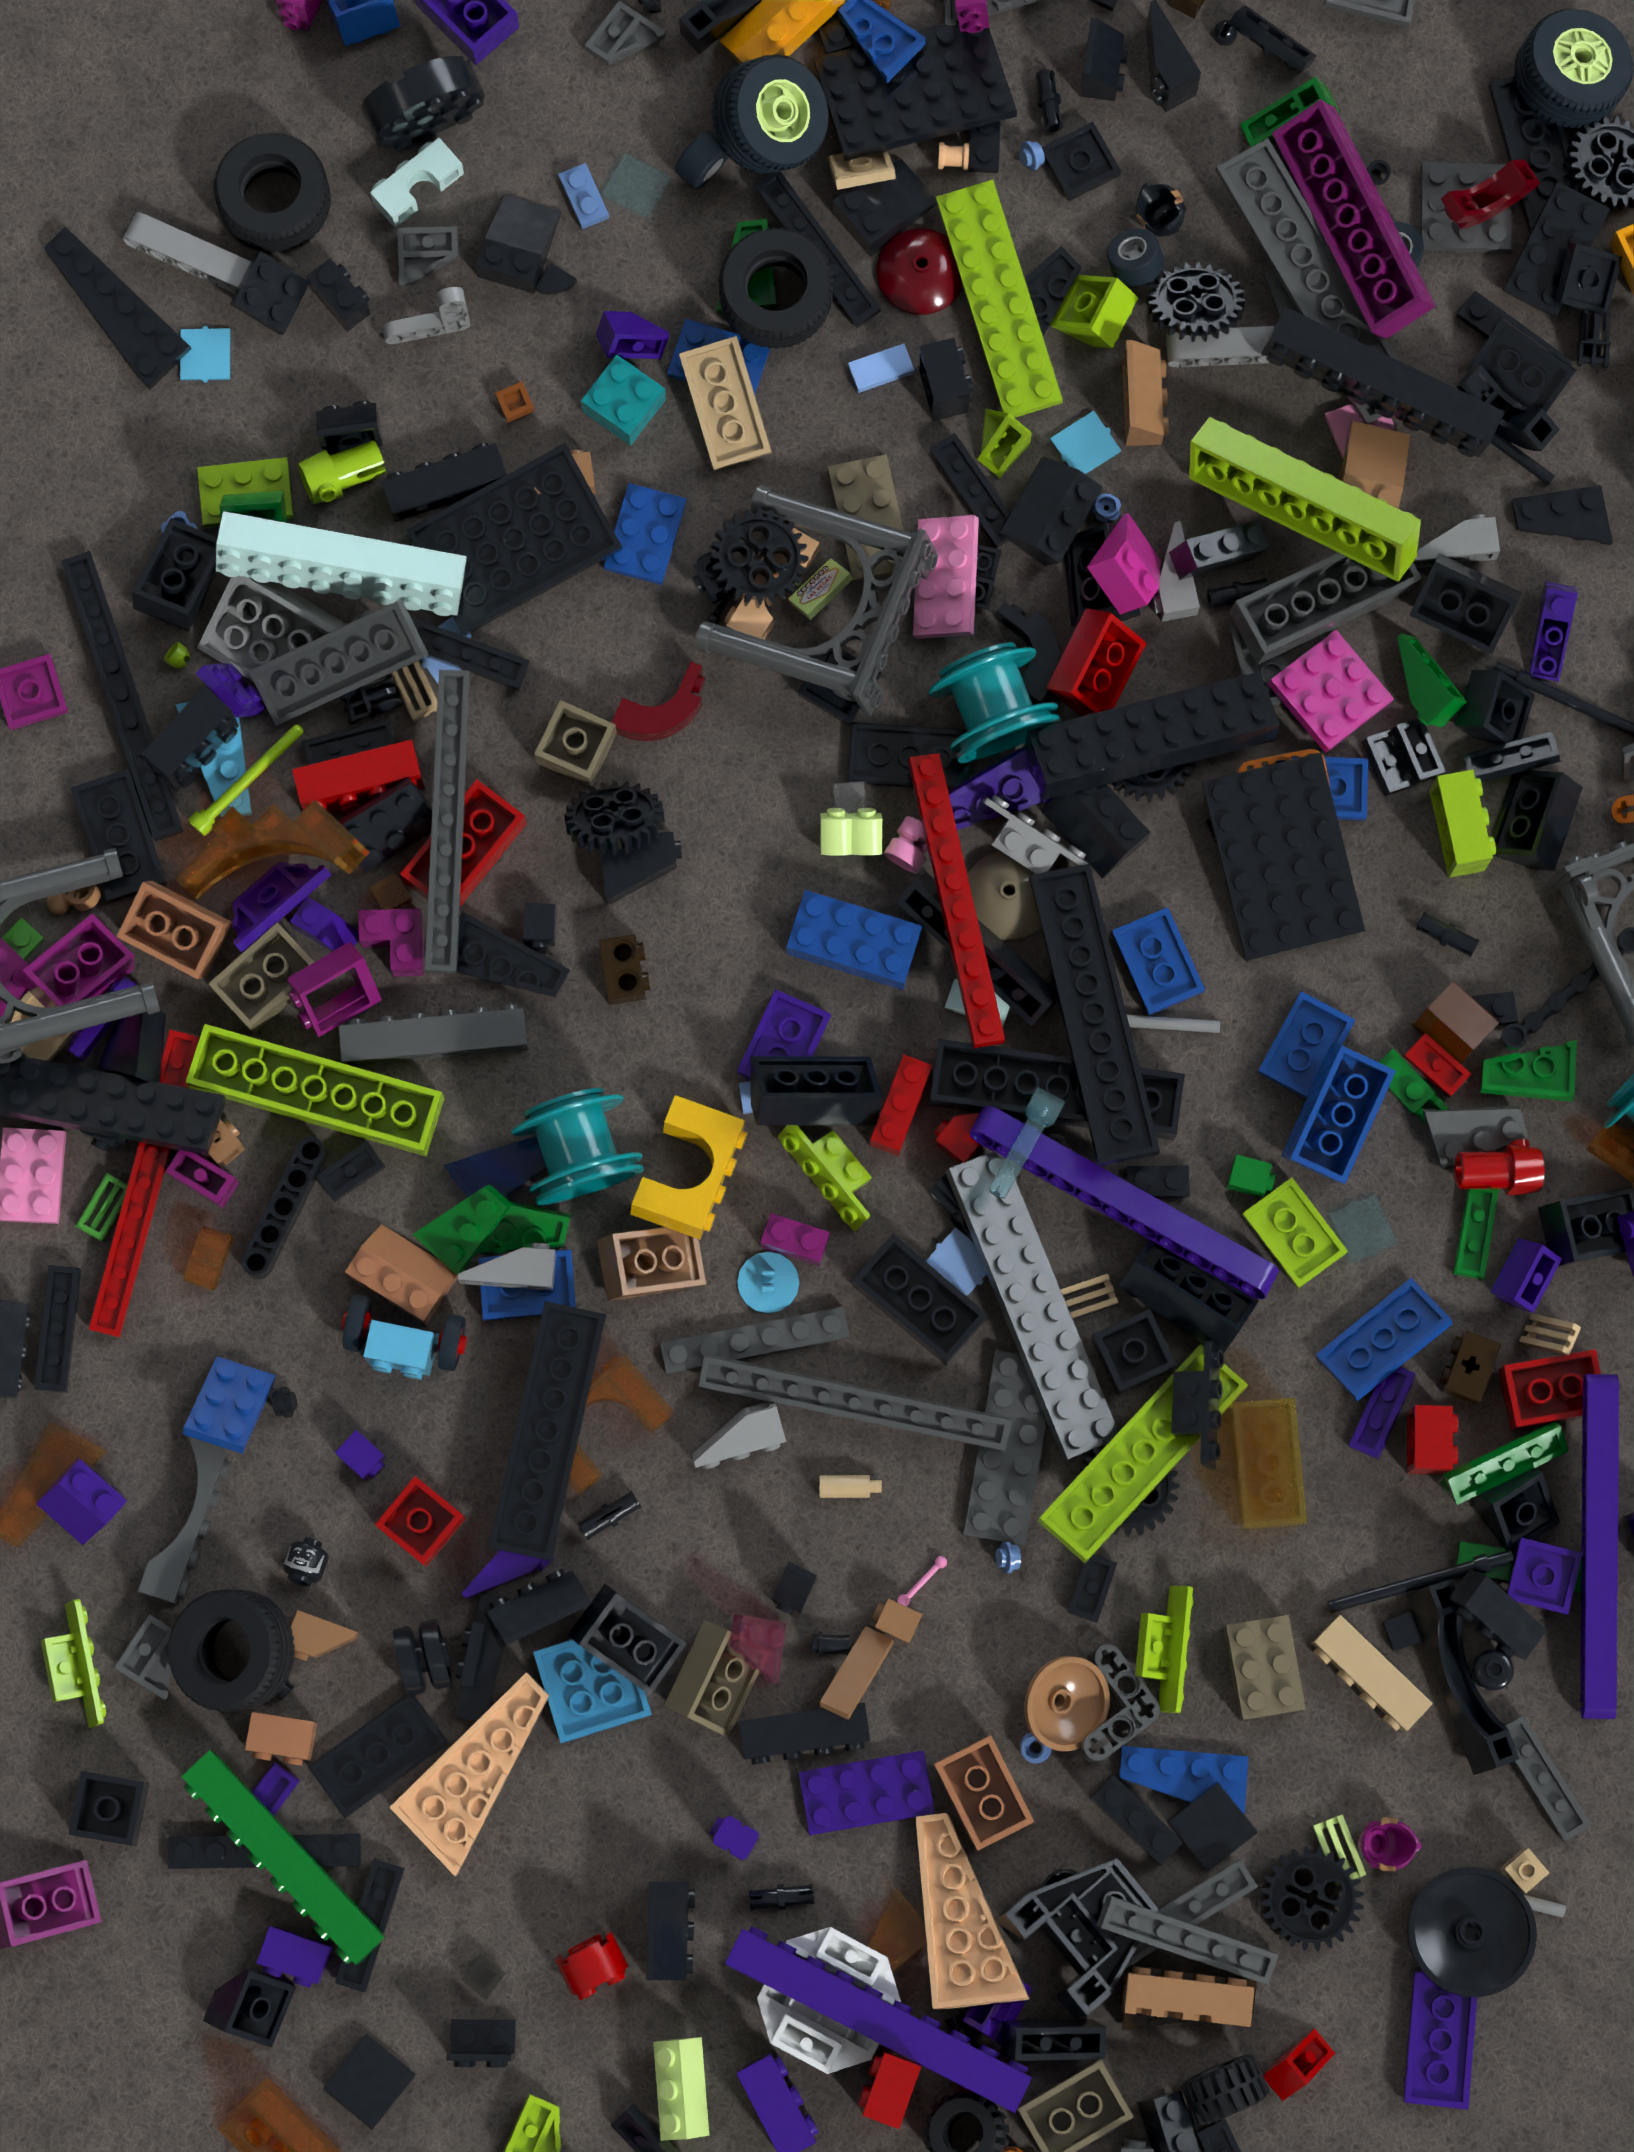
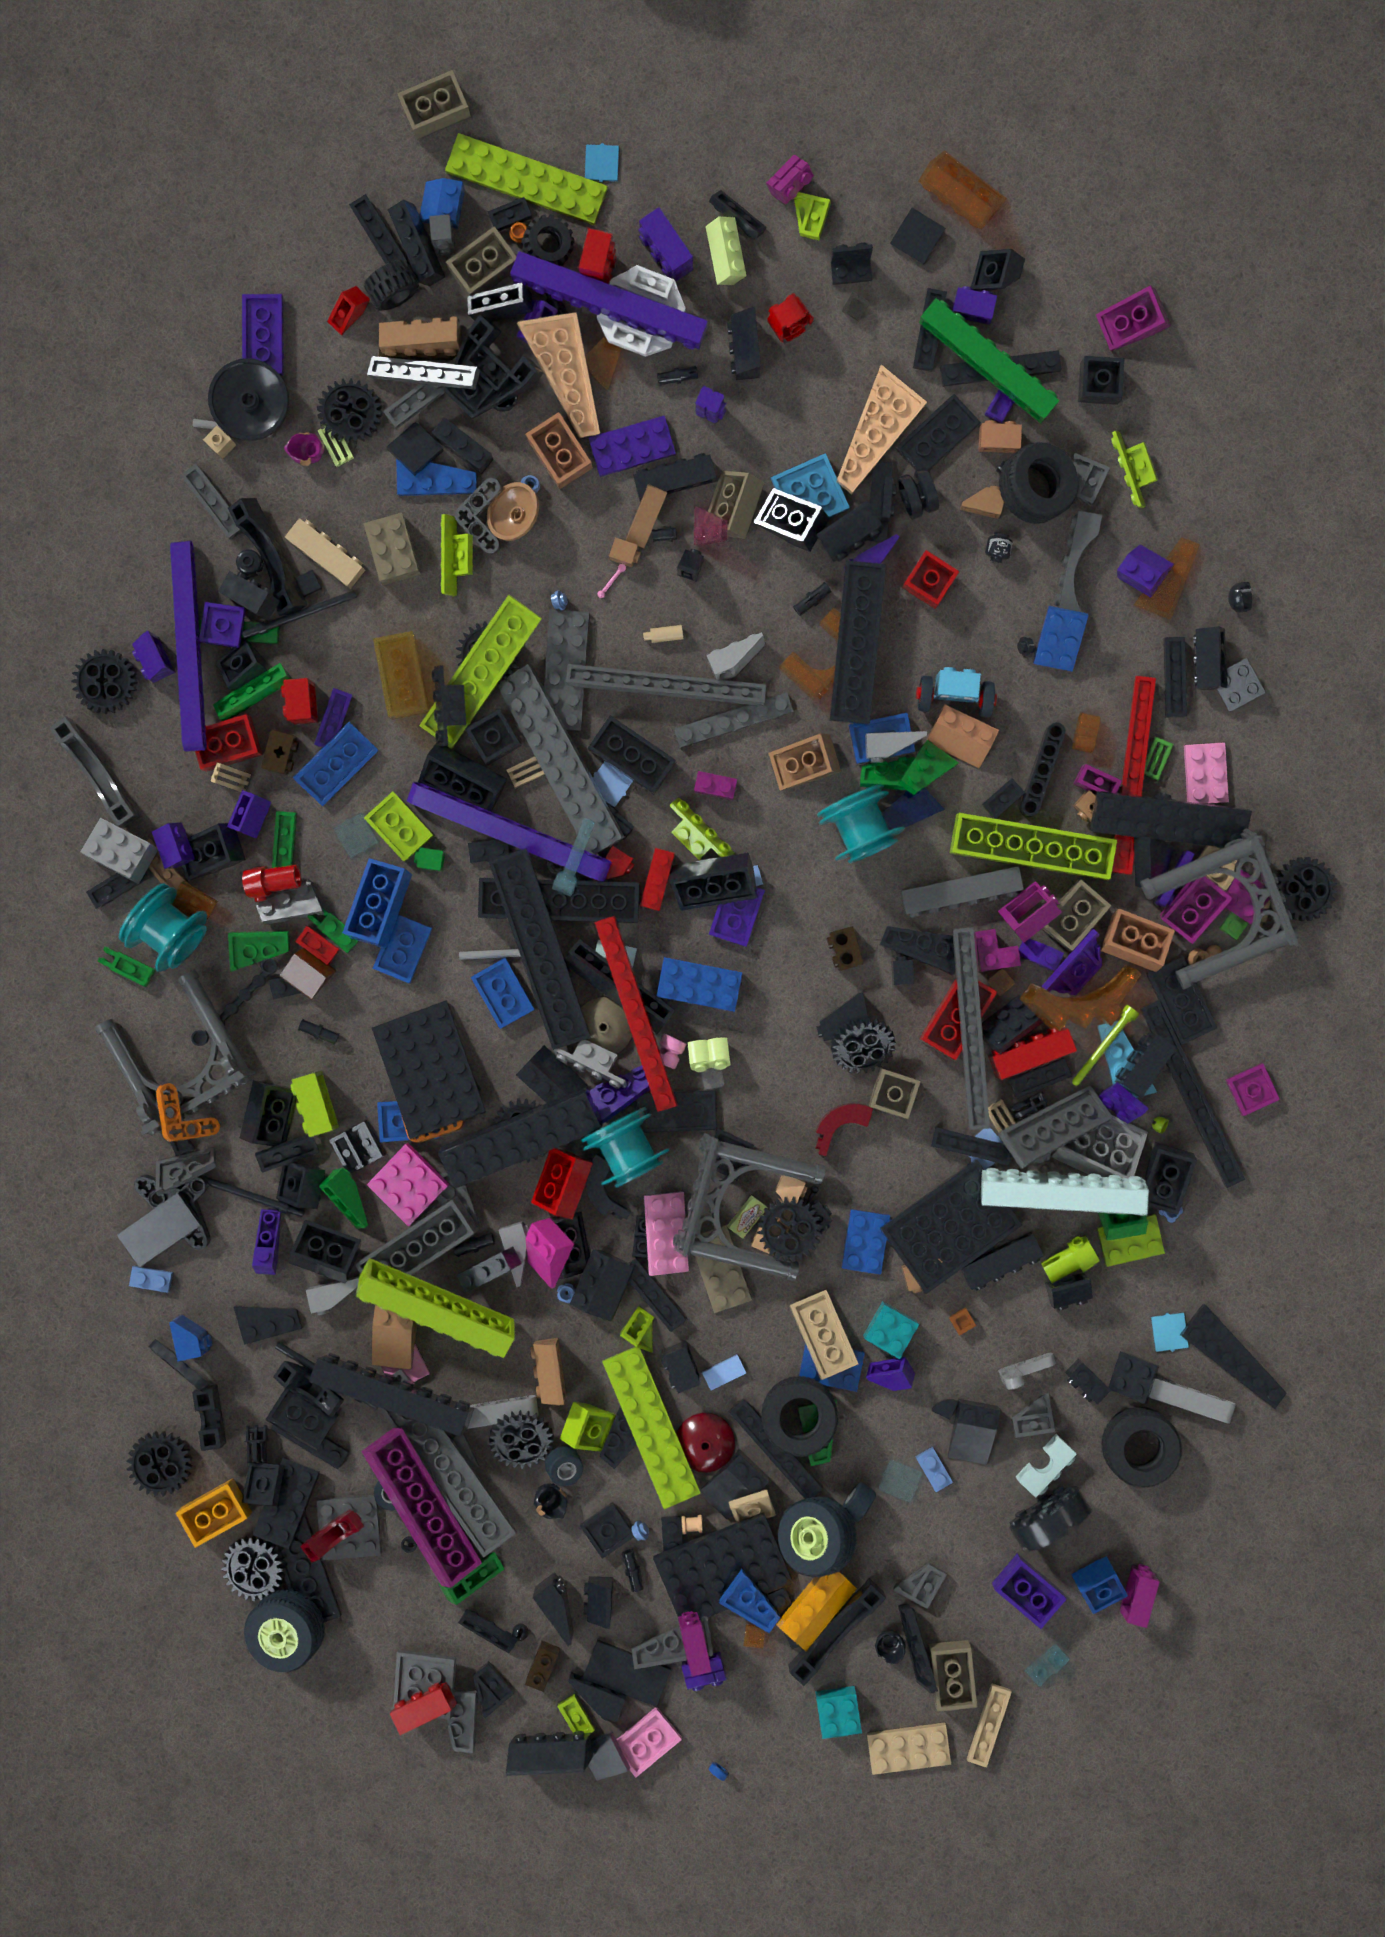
camera: 175 degrees right, 10 degrees up
dark purple brick [335,1430,386,1480] -> none
yellow arch [630,1095,748,1240] -> none
medium azure piece [737,1252,799,1313] -> none
medium azure piece [1050,411,1121,474] -> none
black plate [1067,1554,1117,1623] -> none

